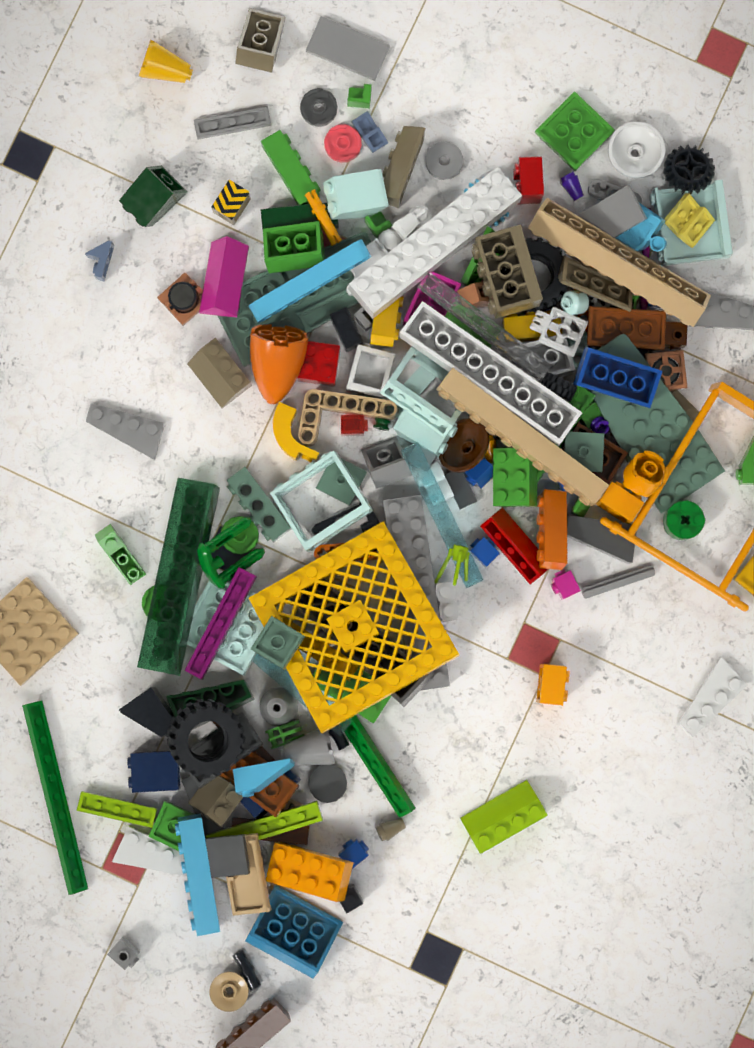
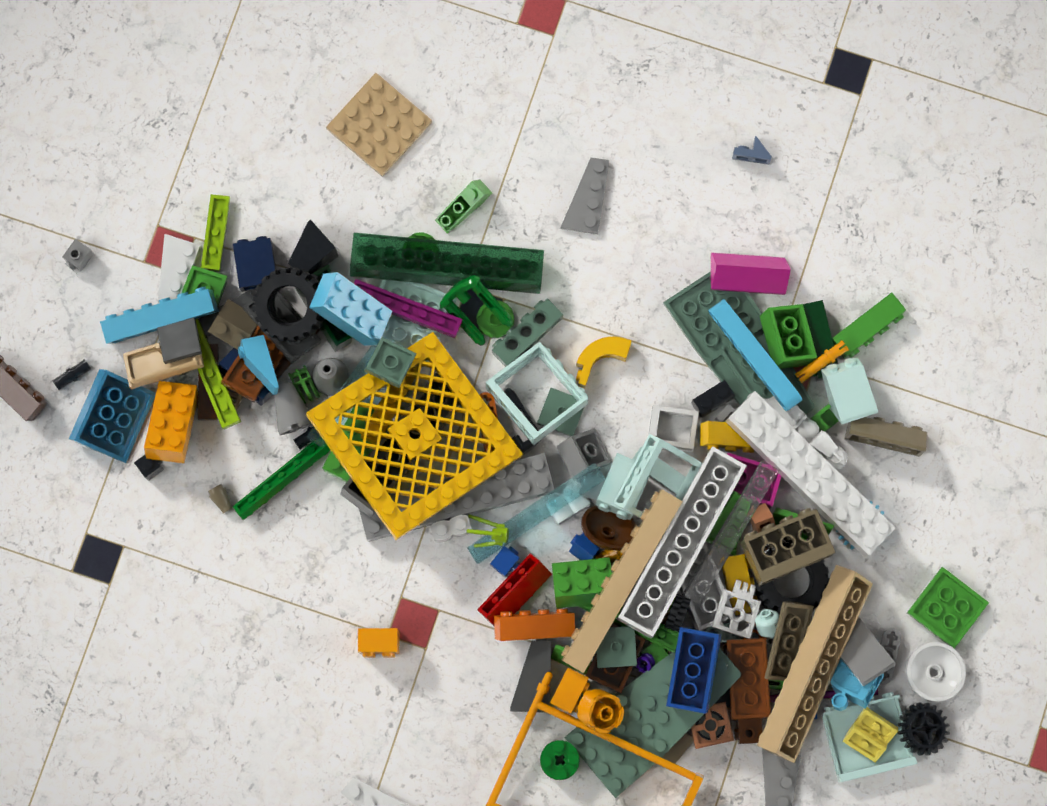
camera: 90 degrees right, 5 degrees down
green plate [22,700,88,895] -> none
dark green slope [119,165,187,227] -> none
yellow cone [139,40,193,83] -> none
piece [157,273,203,326] -> none
dark tan slope [187,337,252,409] -> none
light grey tile [194,106,271,140] -> none
tan dish [209,972,249,1012] -> none
piece [211,180,251,225] -> none
dark tan slope [235,8,285,73] -> none
orange cylinder [250,324,308,404] -> none
red brick [297,341,340,386] -> none
tan beam [298,389,399,446] -> none
dark grey tile [300,88,338,127] -> none
light grey tile [306,16,390,81] -> none
dark grey tile [309,764,347,803] -> none
coral tile [324,124,362,163] -> none
blue brick [338,838,369,869] -> none
clear red brick [341,415,368,436] -> none
bright green panel [347,84,372,109] -> none
sand blue slope [351,111,388,153] -> none
dark green bush [373,418,391,431] -> none
light grey tile [426,142,463,180] -> none
dark grey tile [445,471,477,510] -> none
lime slope [460,780,548,854] -> none
red brick [513,156,544,205] -> none
dark pink brick [551,569,581,600] -> none
dark purple cone [560,172,584,201] -> none
light grey axle [581,565,655,599] -> none
none -> medium azure brick [309,272,392,346]

